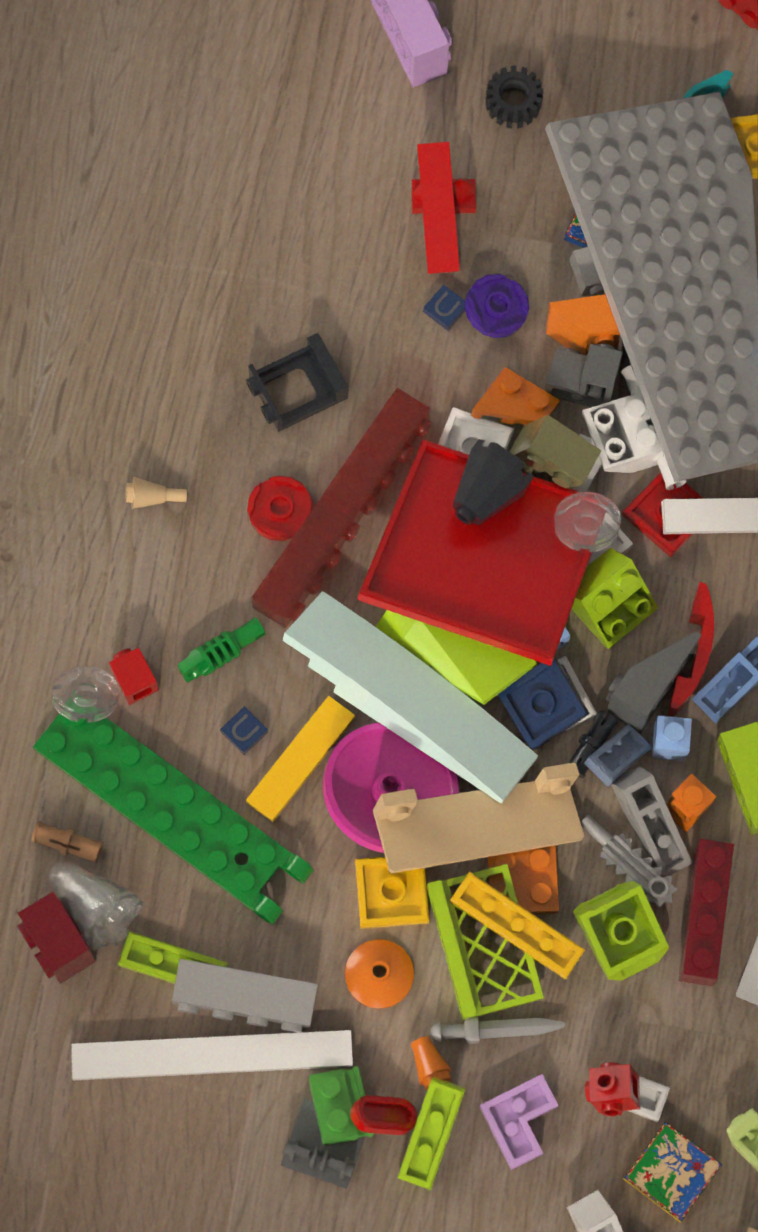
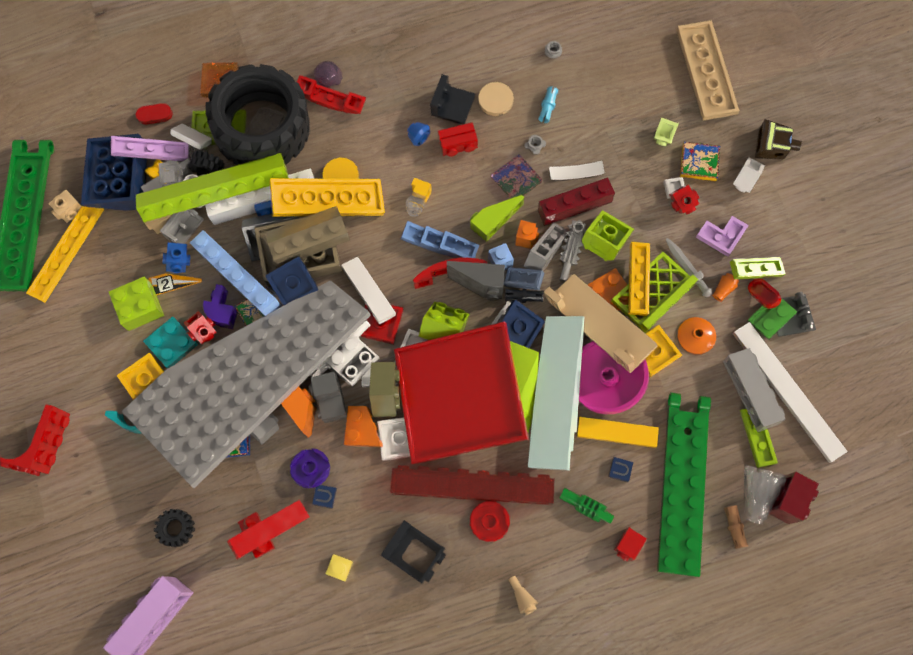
camera: 115 degrees left, 0 degrees up
clear tile [51,666,119,722] -> none
black cone [452,439,534,525] -> none
clear tile [554,492,621,552] -> none
none -> light yellow plate [326,554,353,581]

